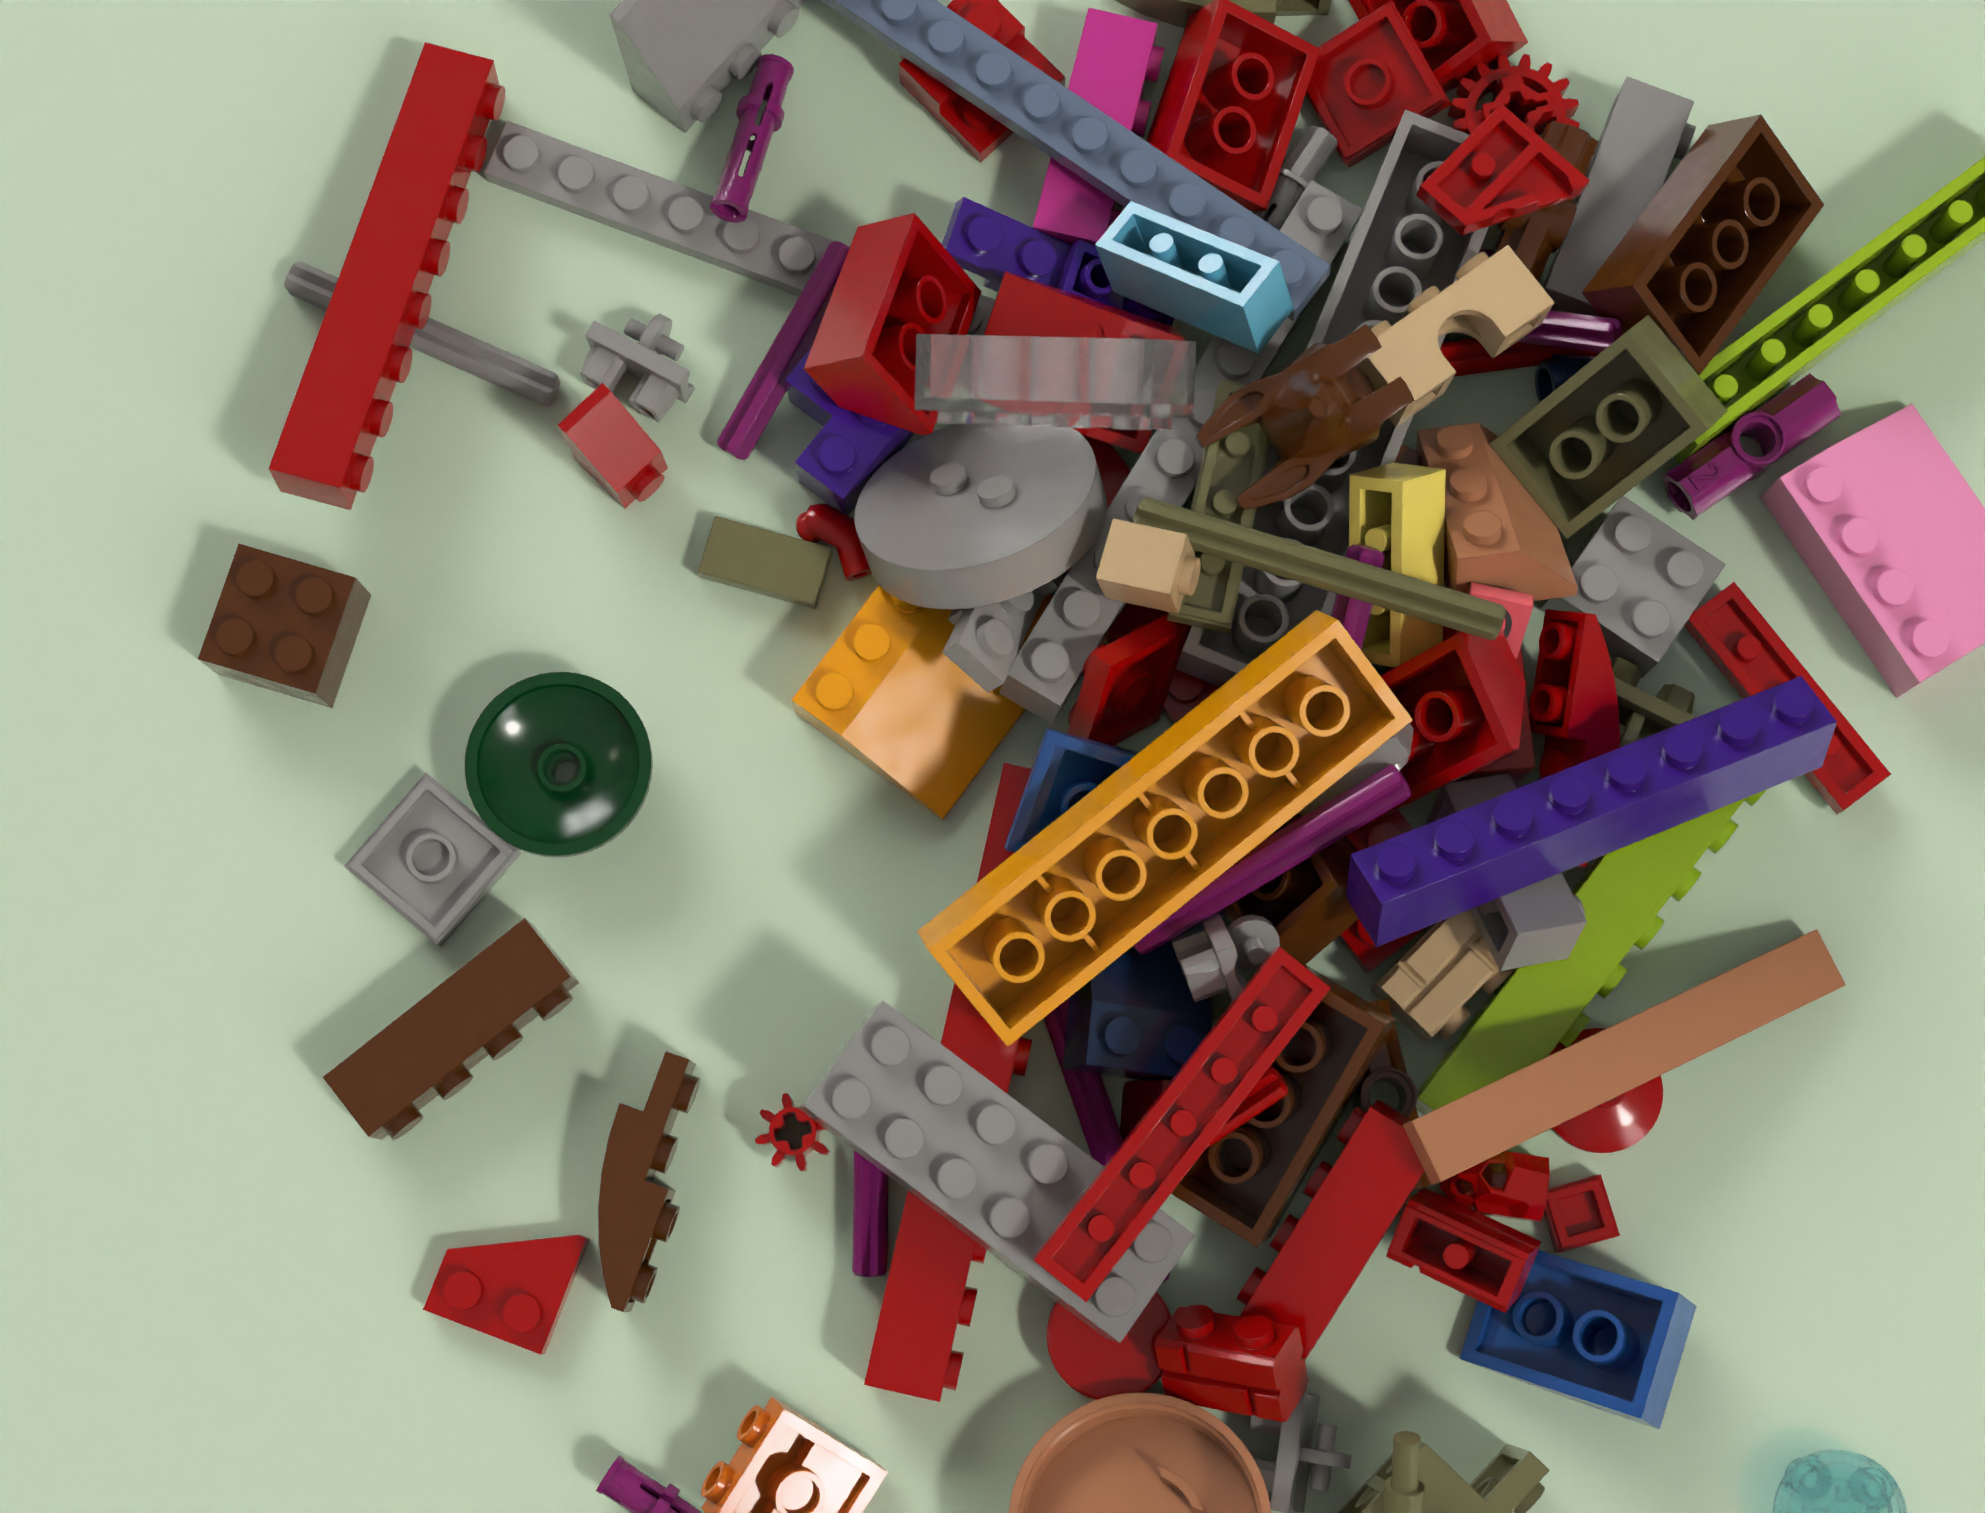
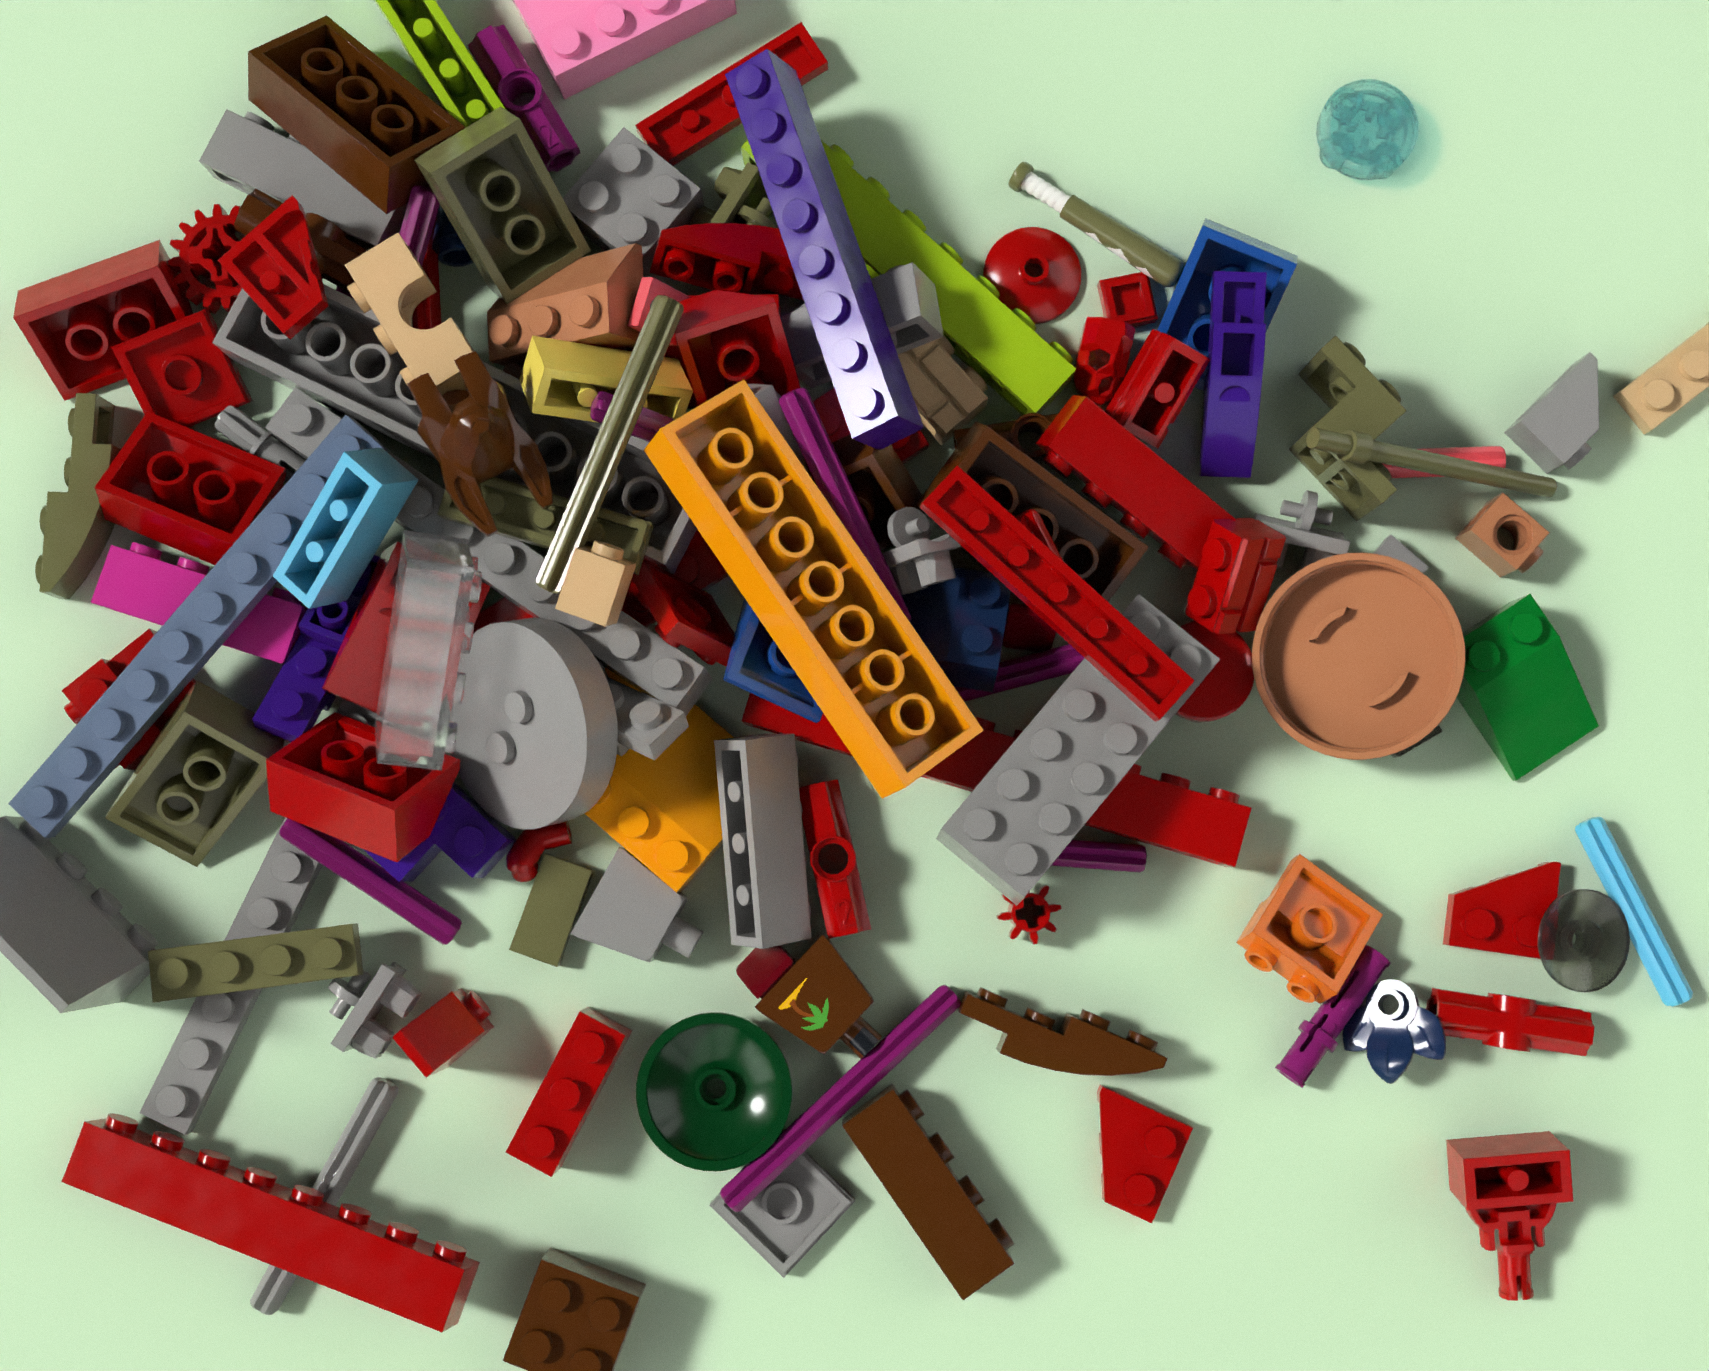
camera: 85 degrees left, 5 degrees up
magenta pin [710,54,794,223] -> none
nougat tile [1403,929,1846,1185] -> none
none -> olive slope [105,680,285,867]
none -> olive plate [148,923,364,1003]
none -> red brick [505,1007,633,1177]
none -> light grey torso [570,847,703,962]
none -> light grey brick [714,733,812,949]
none -> magenta axle [720,985,961,1212]
none -> dark red slope [736,945,795,999]
none -> reddish brown torso [755,933,882,1059]
none -> red piece [799,779,872,939]
none -> olive piece [1008,162,1184,287]
none -> dark purple slope [1199,271,1267,478]

